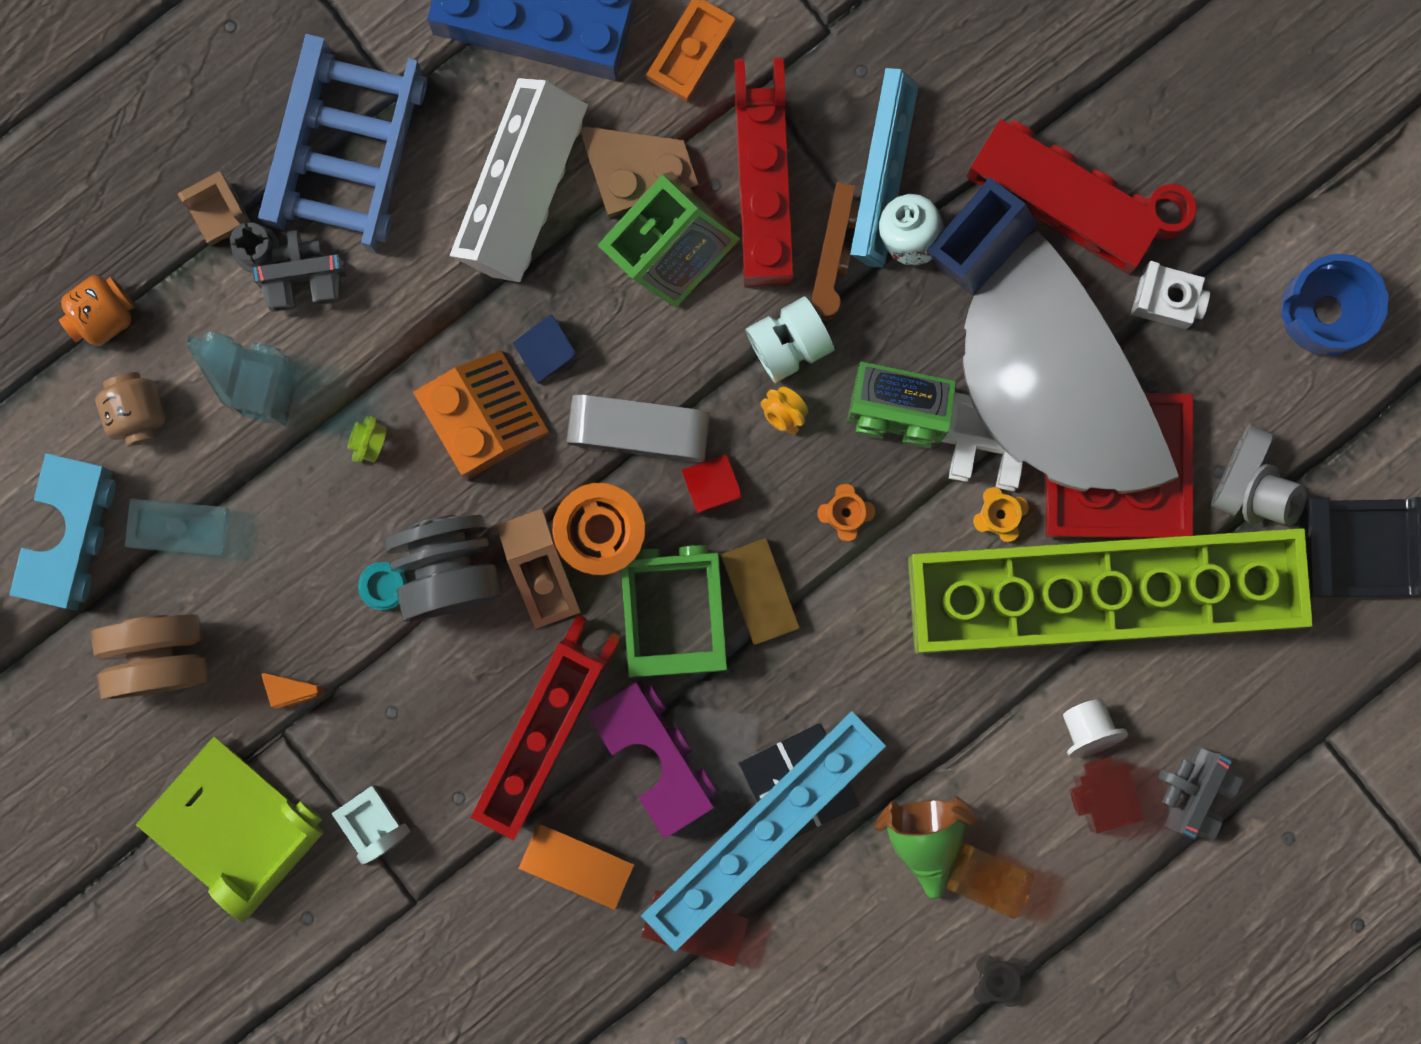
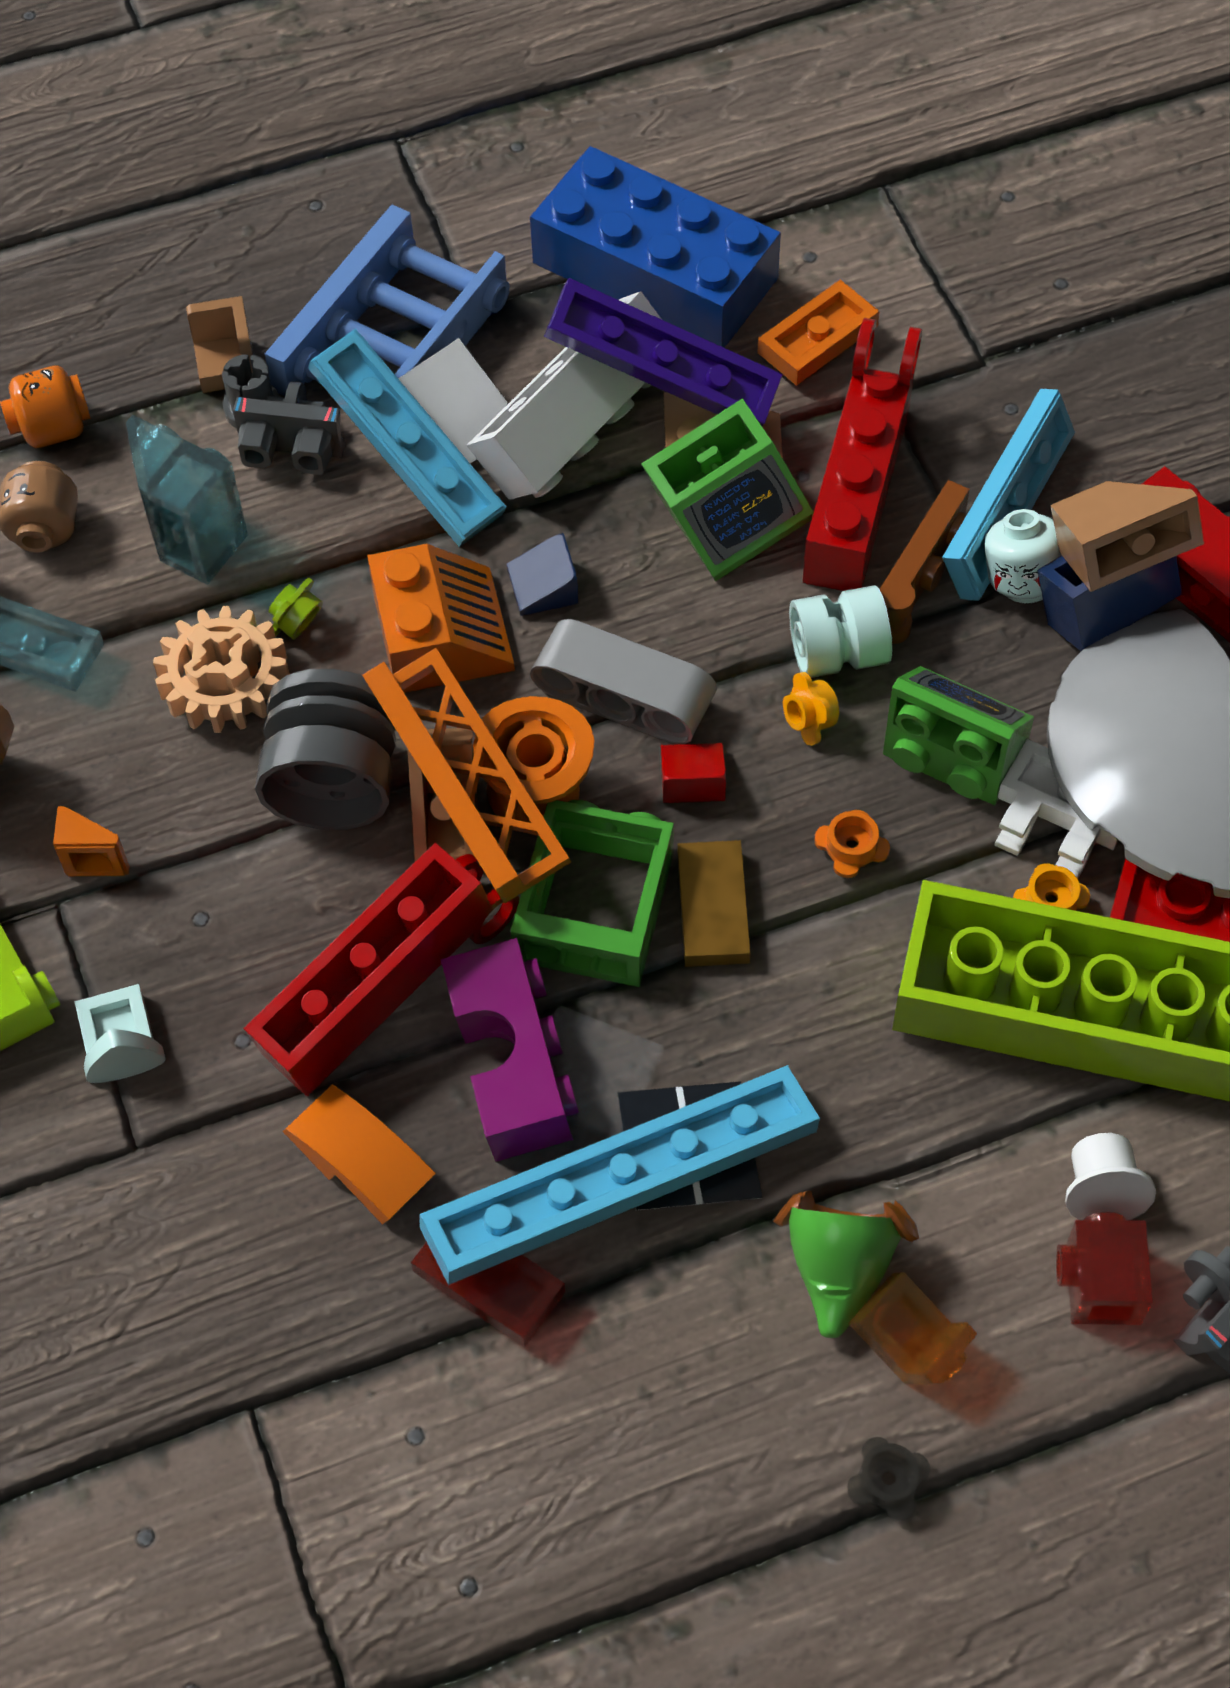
camera: 20 degrees right, 25 degrees down
teal tile [358,562,408,611] -> none
none -> light nougat gear [153,606,289,733]
none -> medium azure tile [308,328,507,547]
none -> orange fence [362,648,571,903]
none -> white sticker [398,338,508,464]
none -> dark purple plate [544,278,782,426]
none -> medium nougat slope [1050,481,1204,592]

